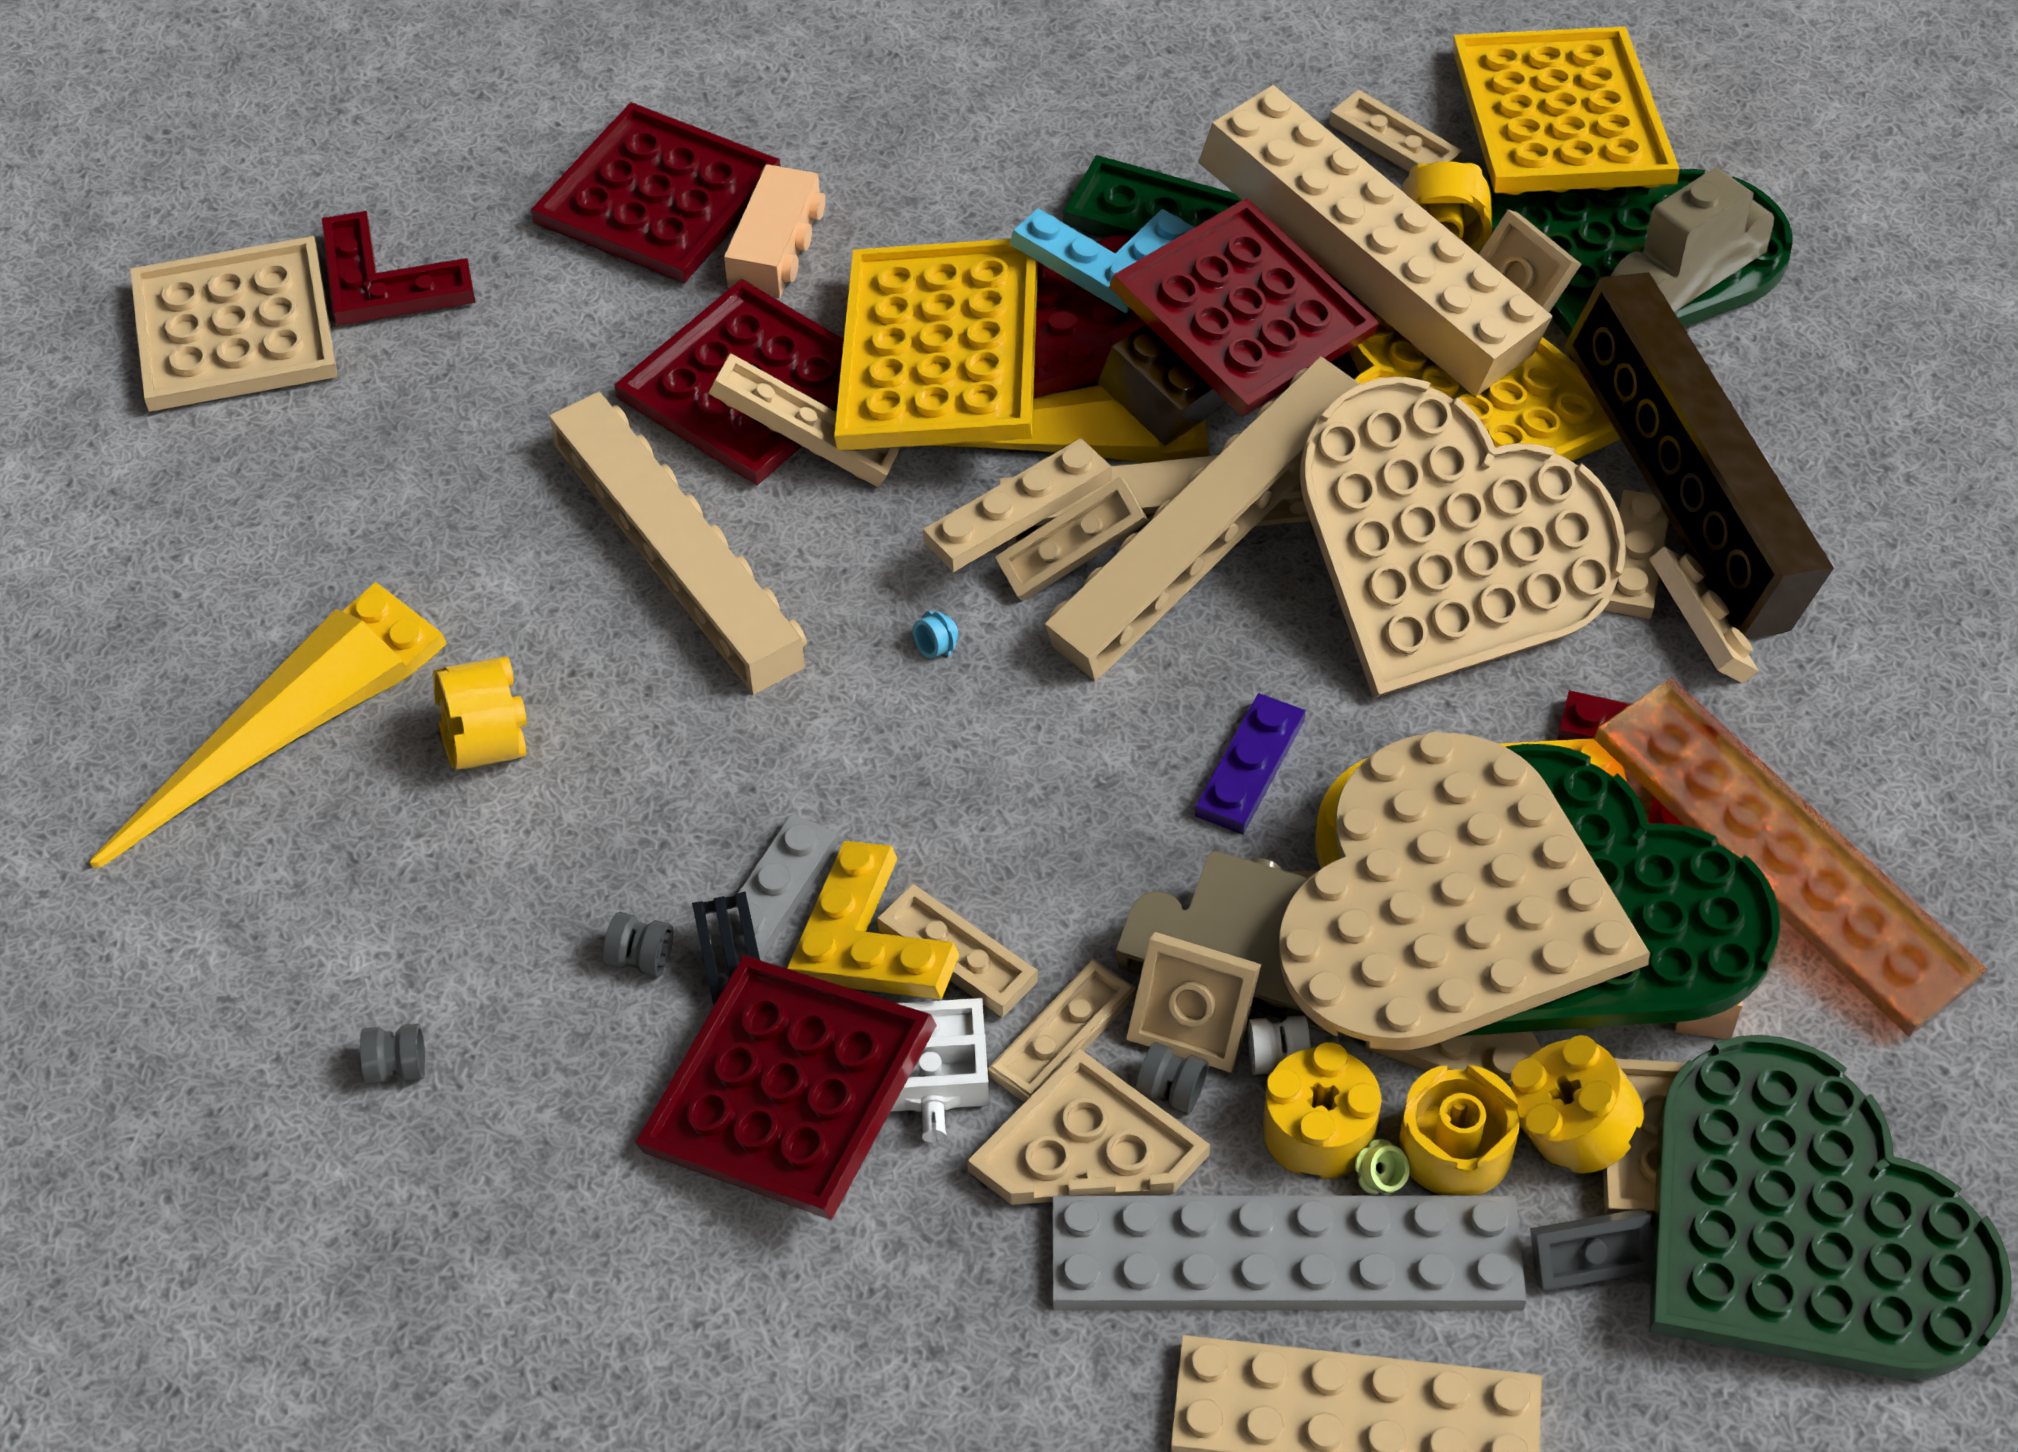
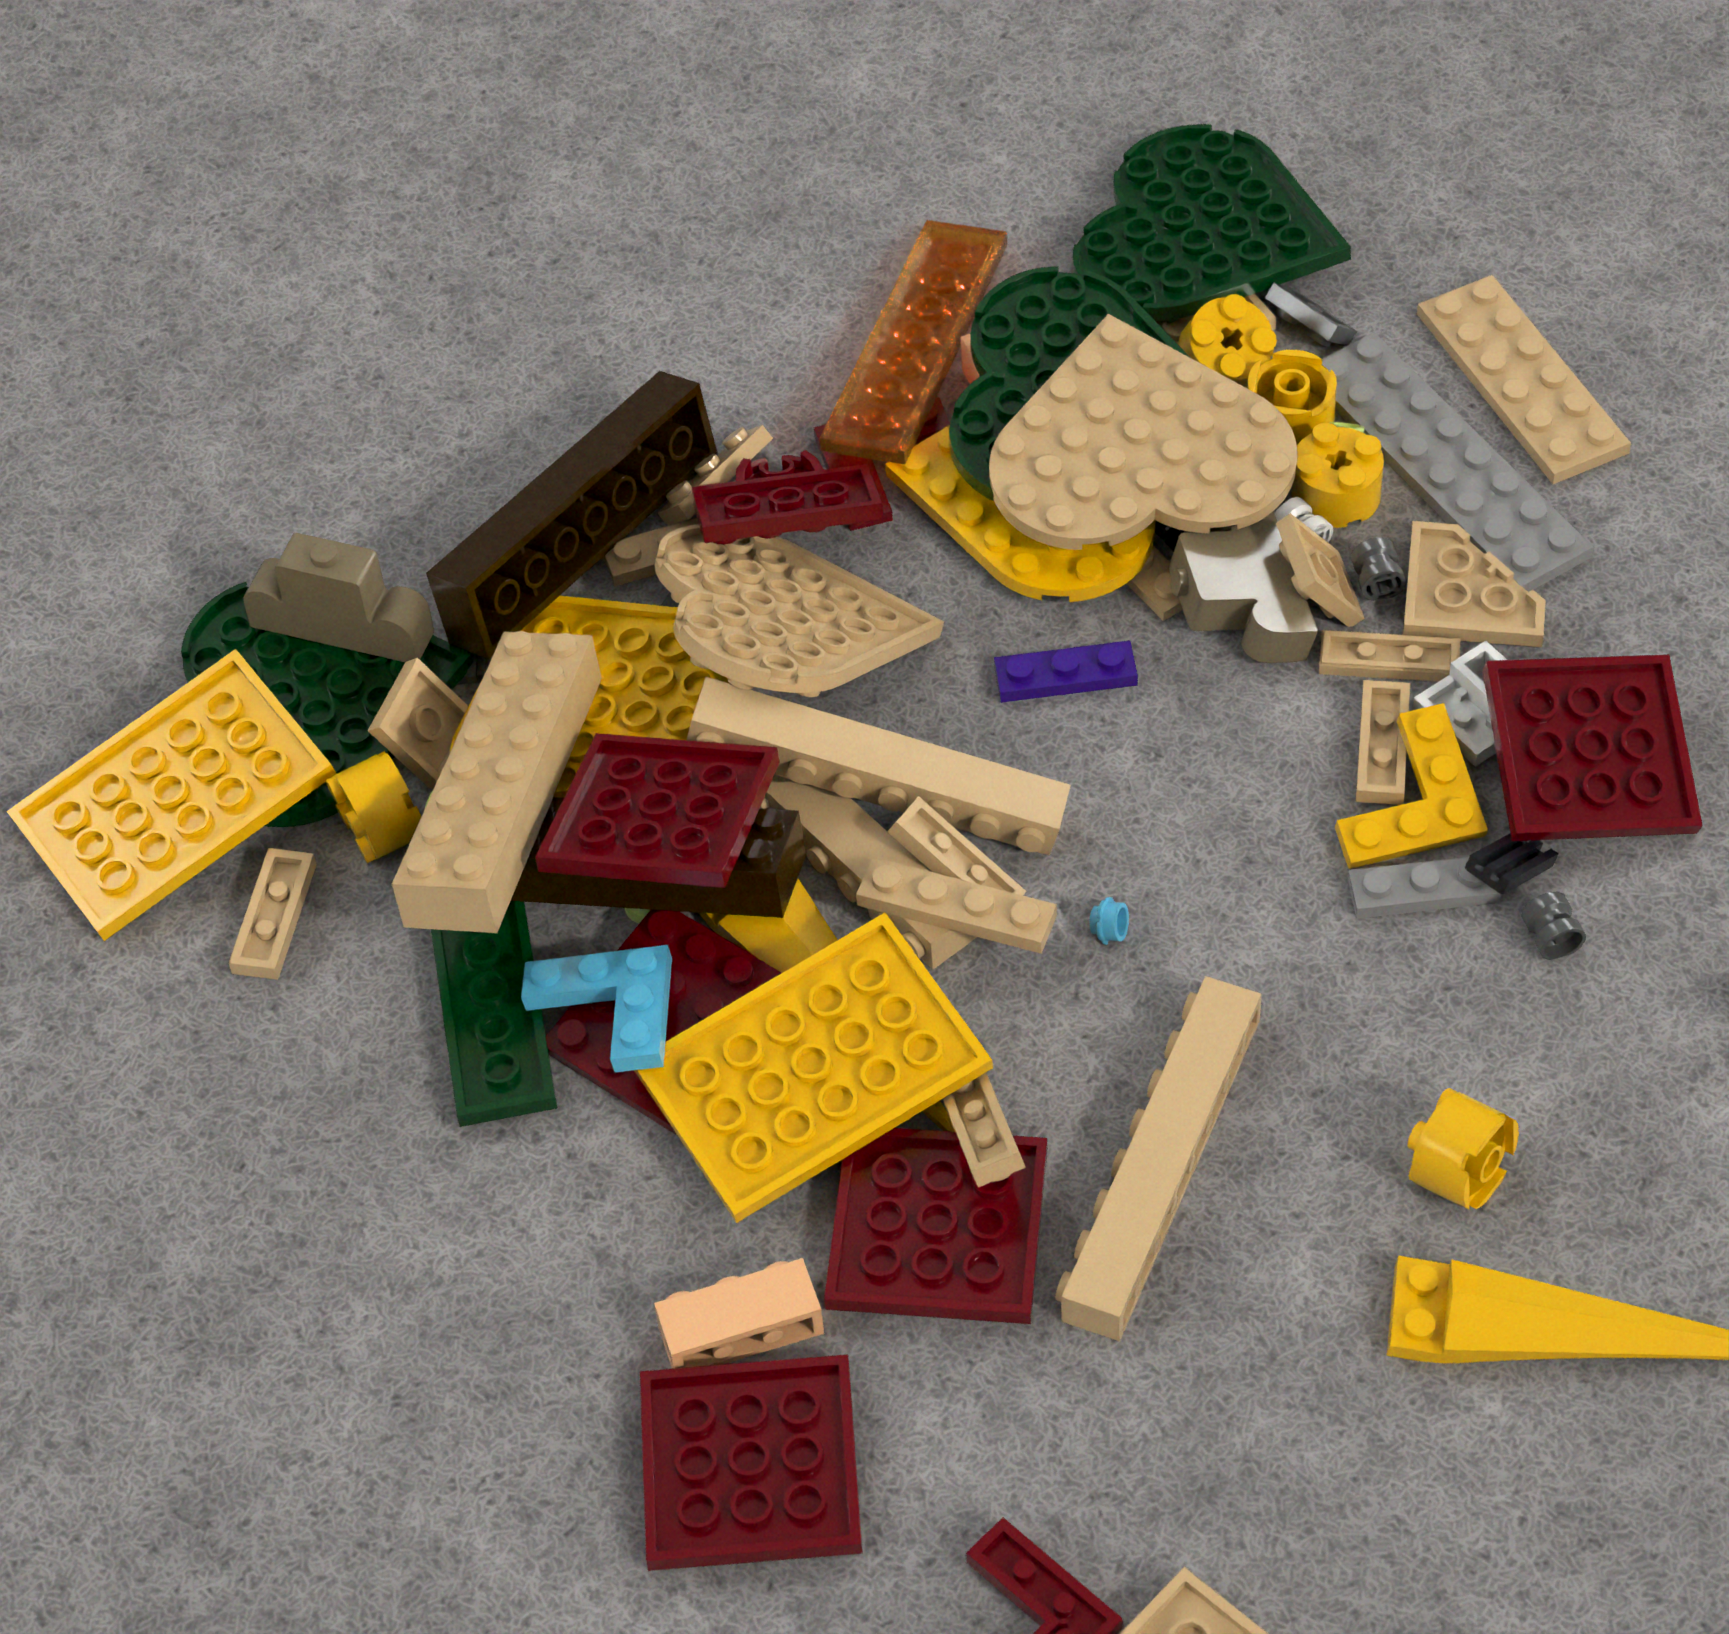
camera: 120 degrees left, 0 degrees up
none -> dark red plate [691,450,883,545]

